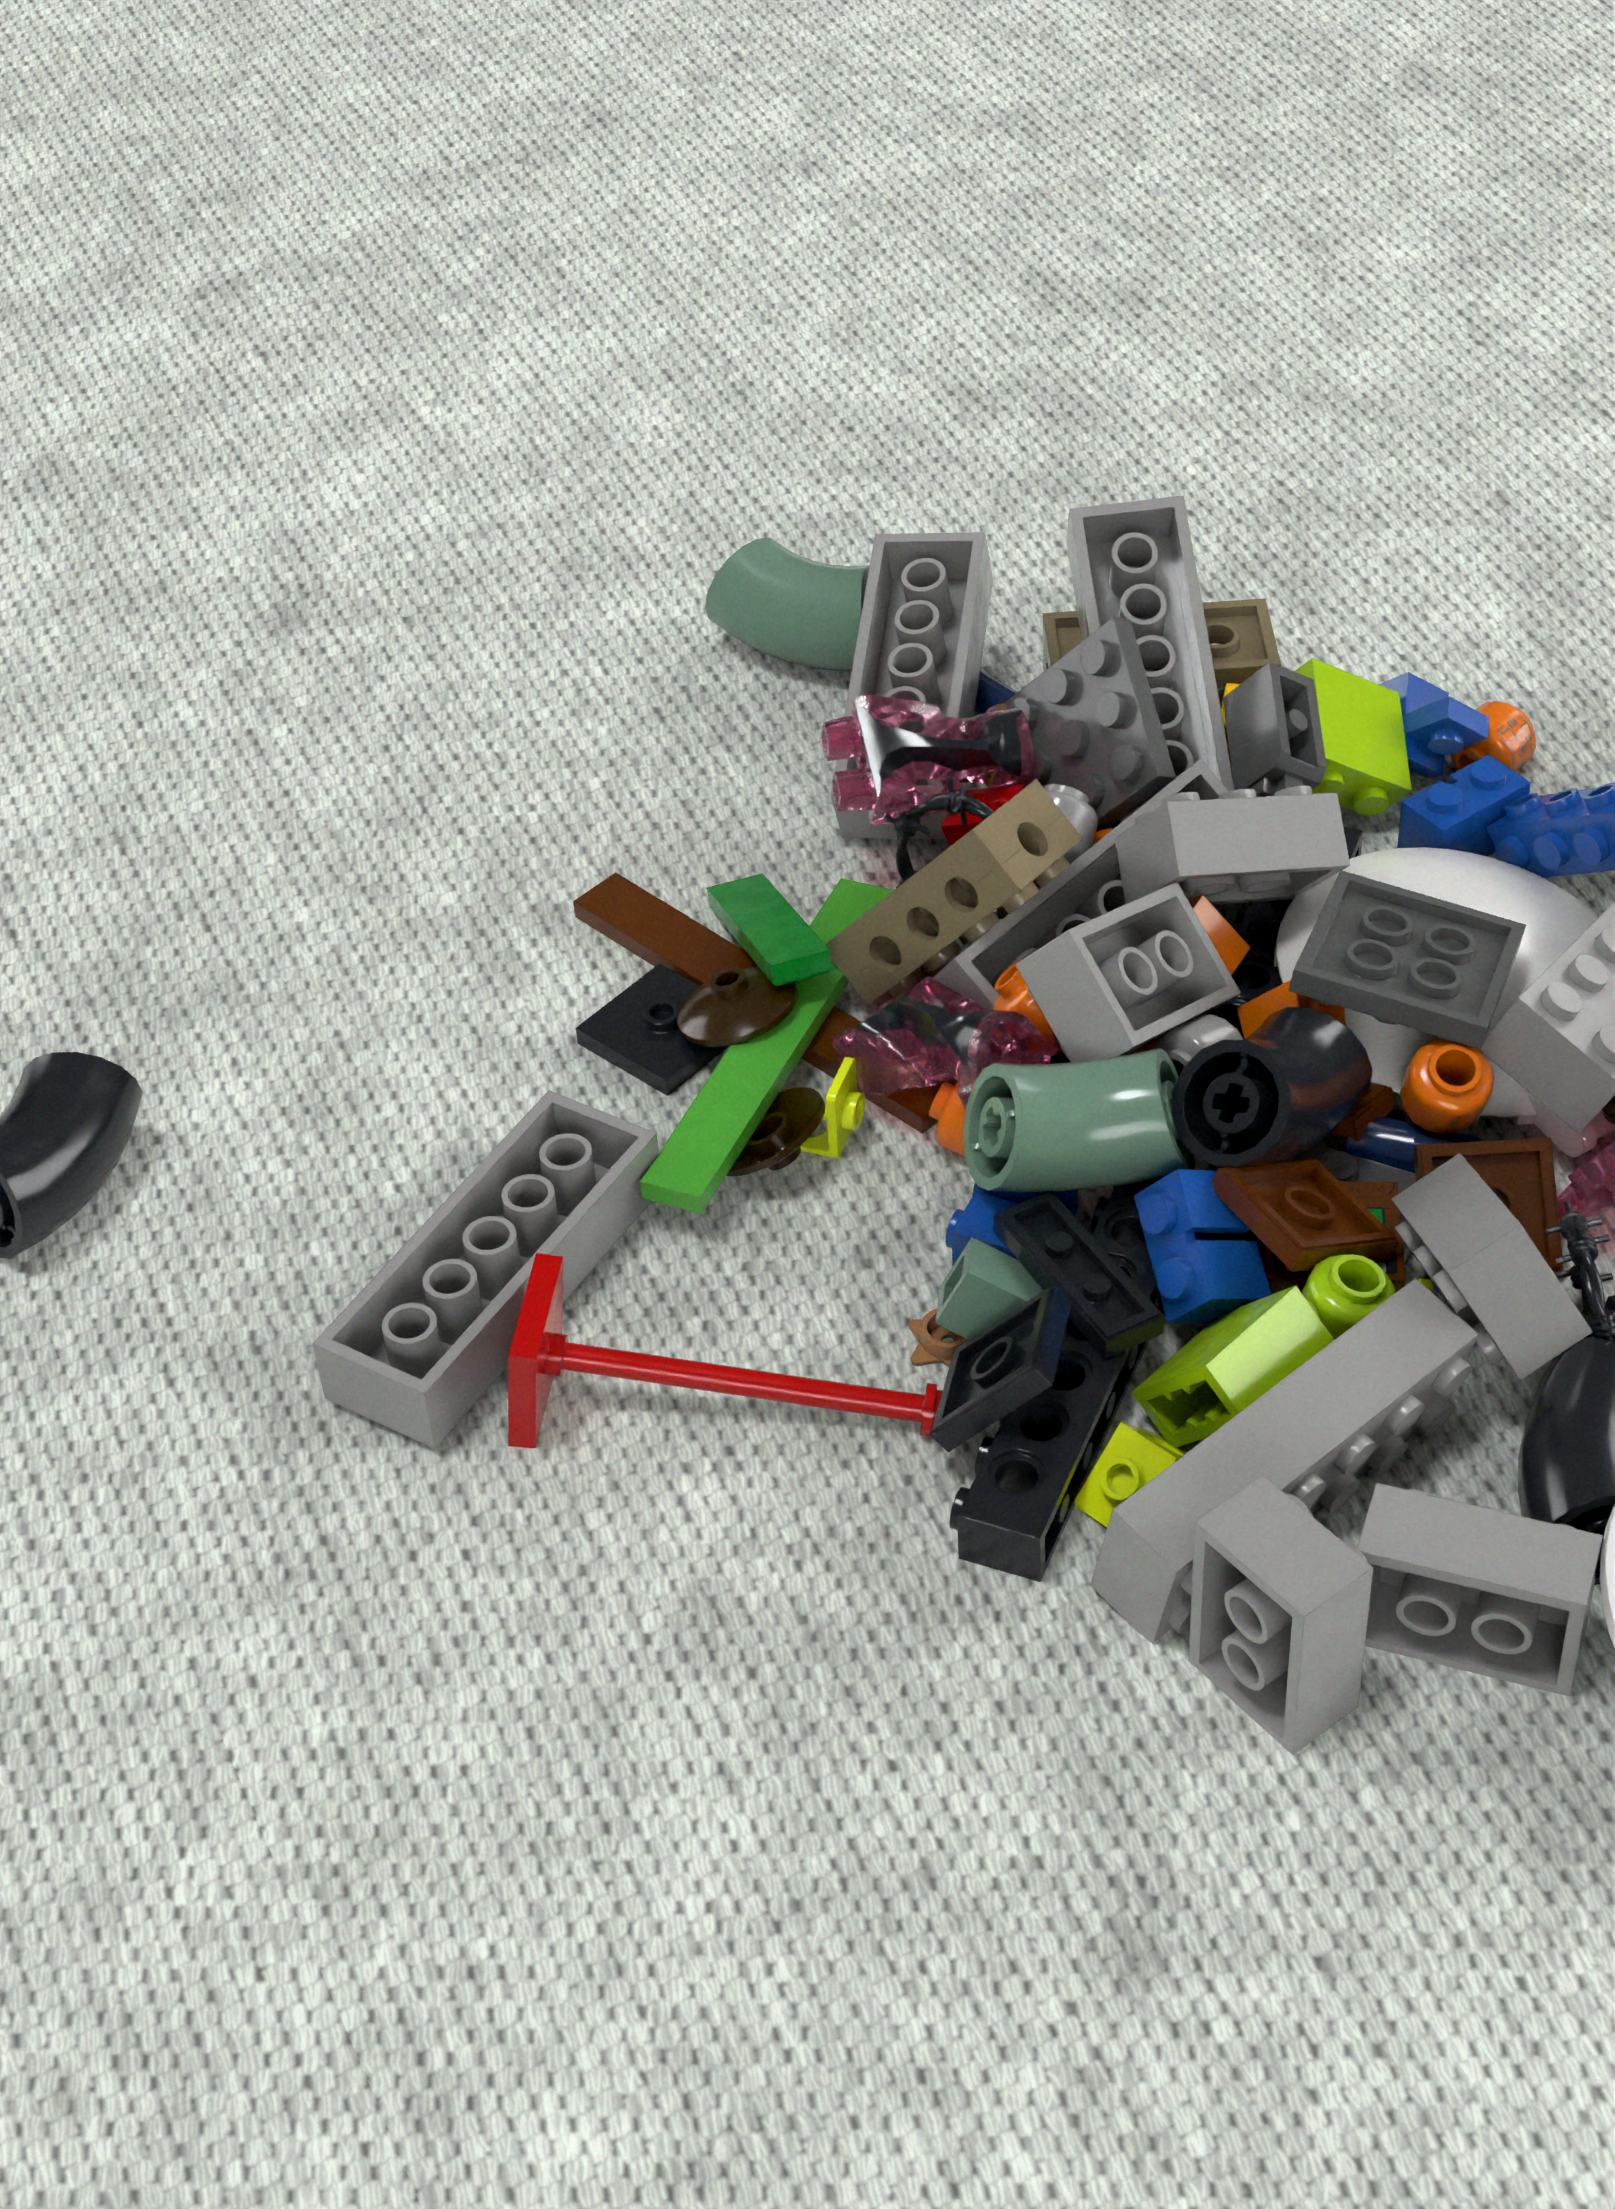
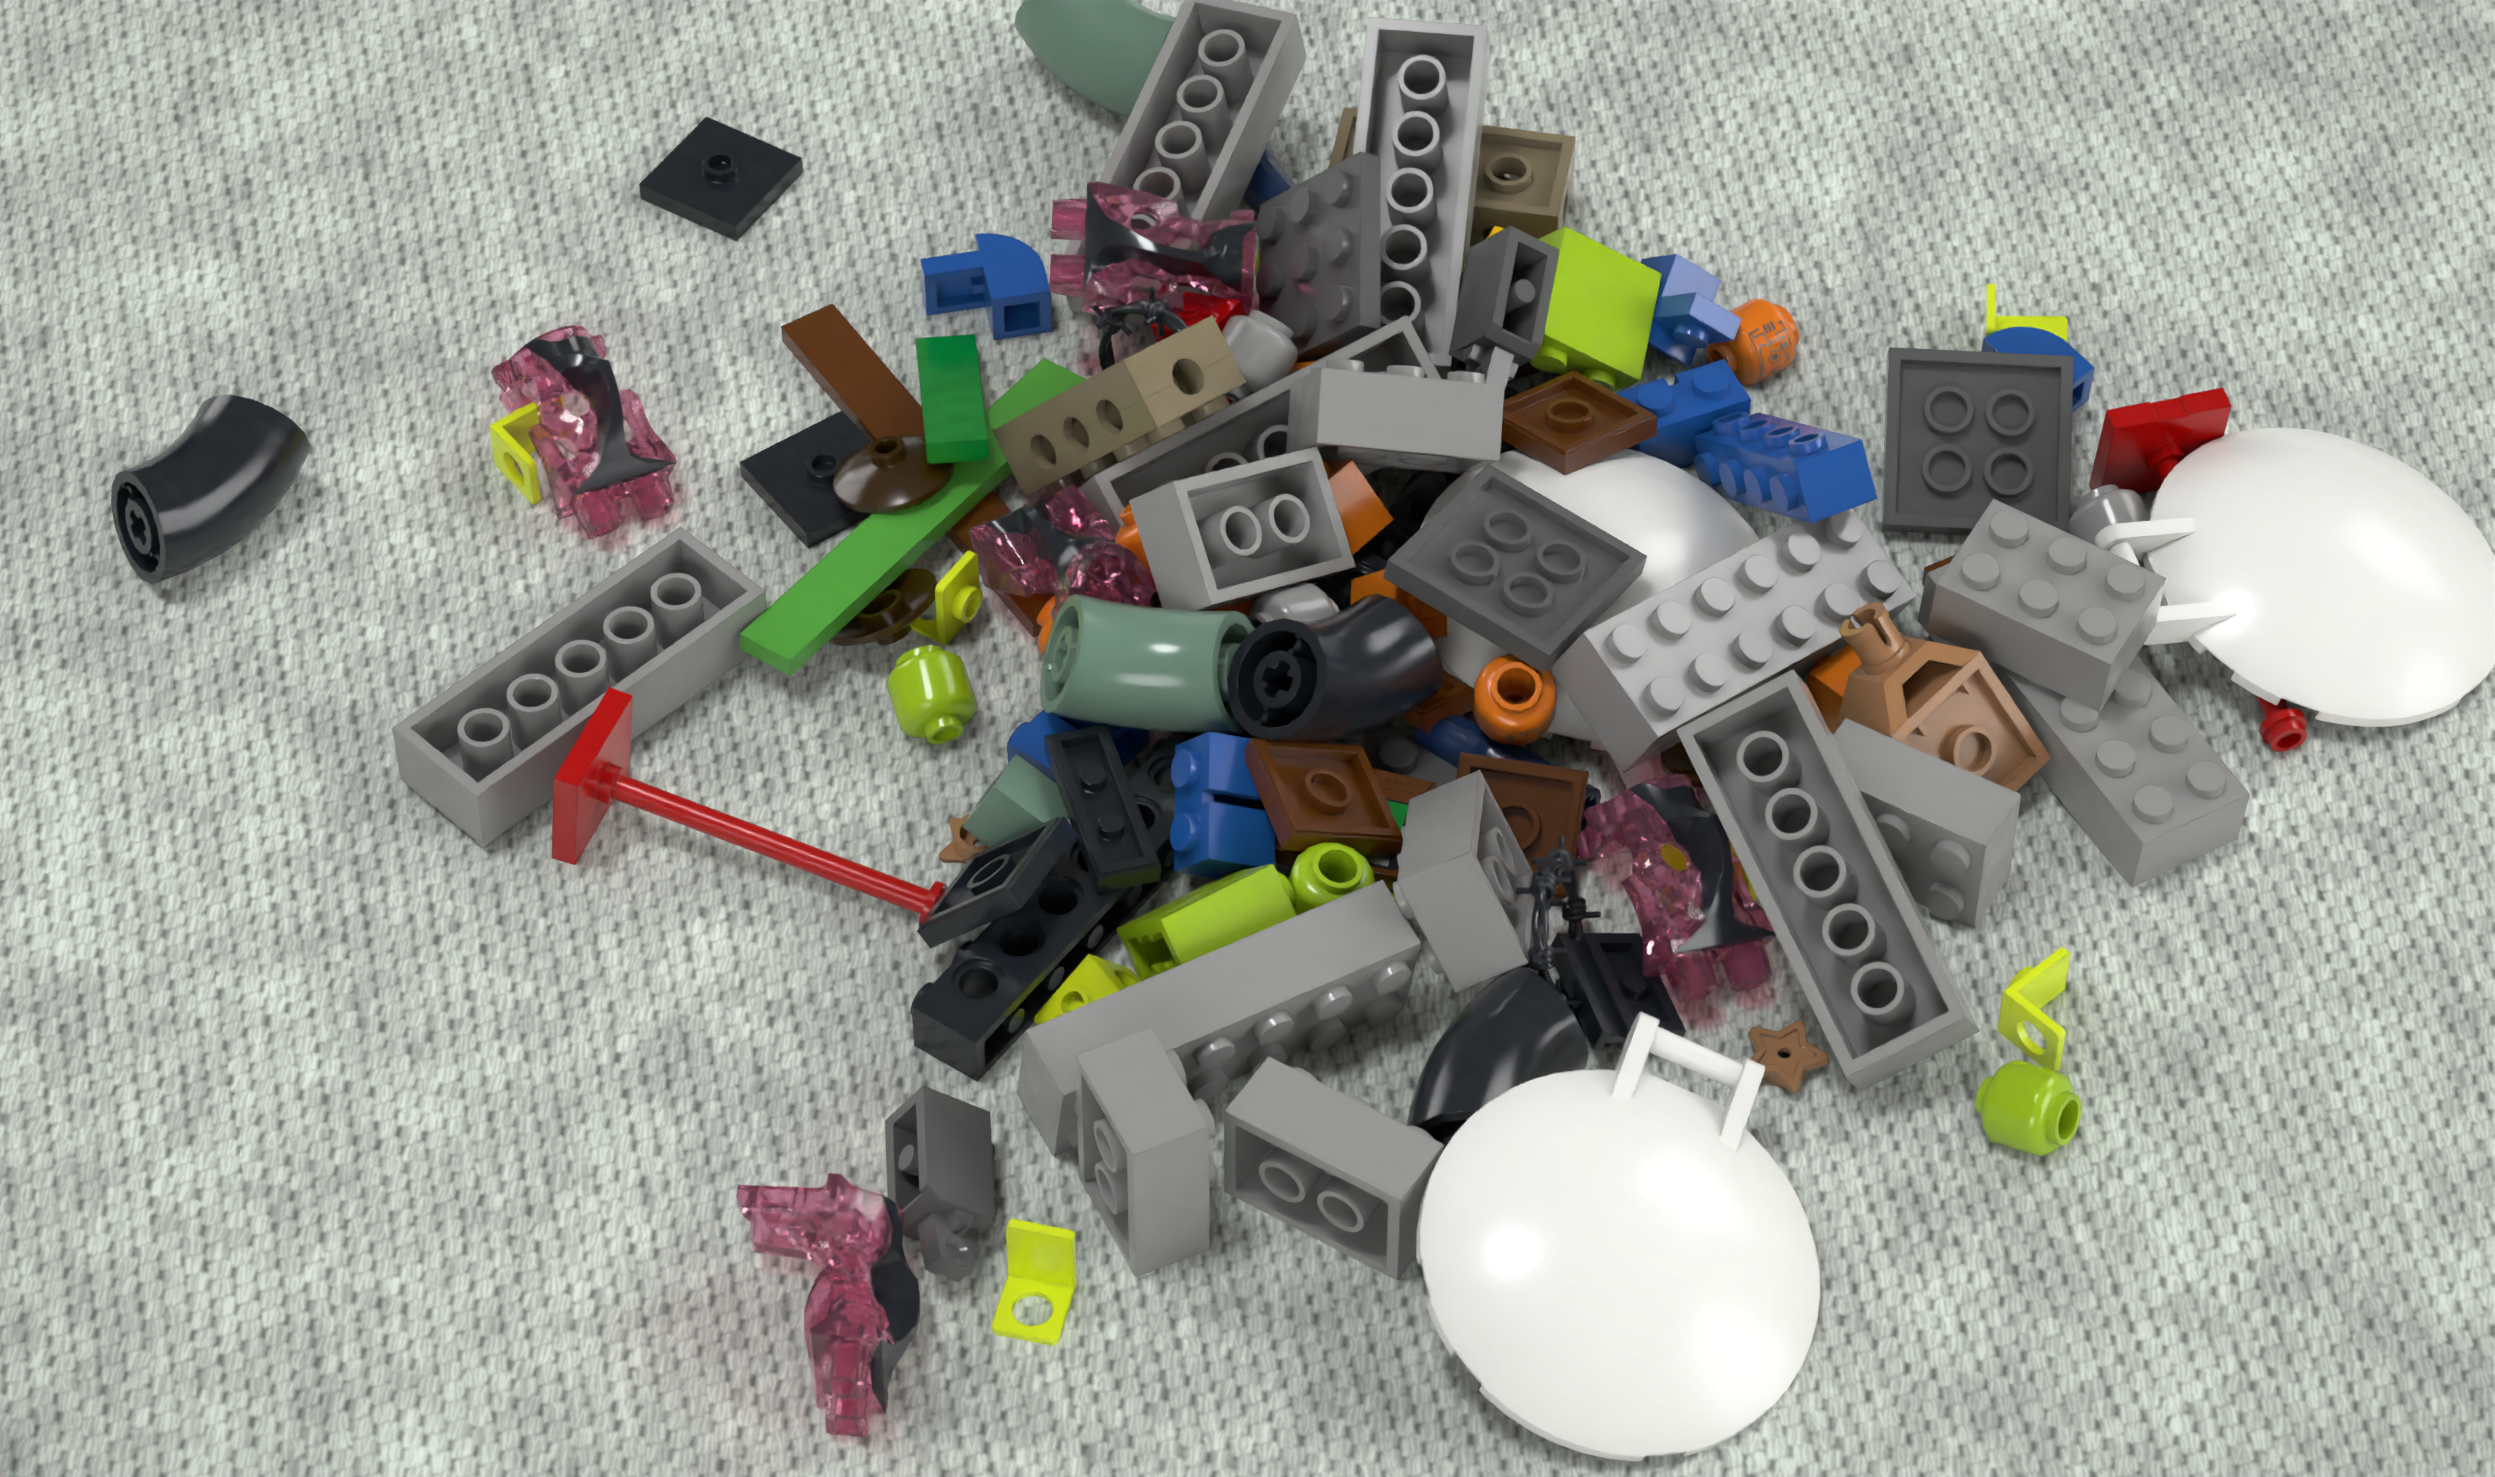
camera: 10 degrees right, 5 degrees up
none -> neon yellow bracket [489,390,568,505]
none -> clear pink hips [491,325,677,539]
none -> black plate [639,116,803,242]
none -> clear pink hips [736,1173,920,1437]
none -> dark grey hinge [885,1085,998,1282]
none -> lime head [886,645,978,744]
none -> blue brick [920,233,1052,340]
none -> neon yellow bracket [992,1219,1077,1346]
none -> reddish brown tile [1501,371,1657,475]

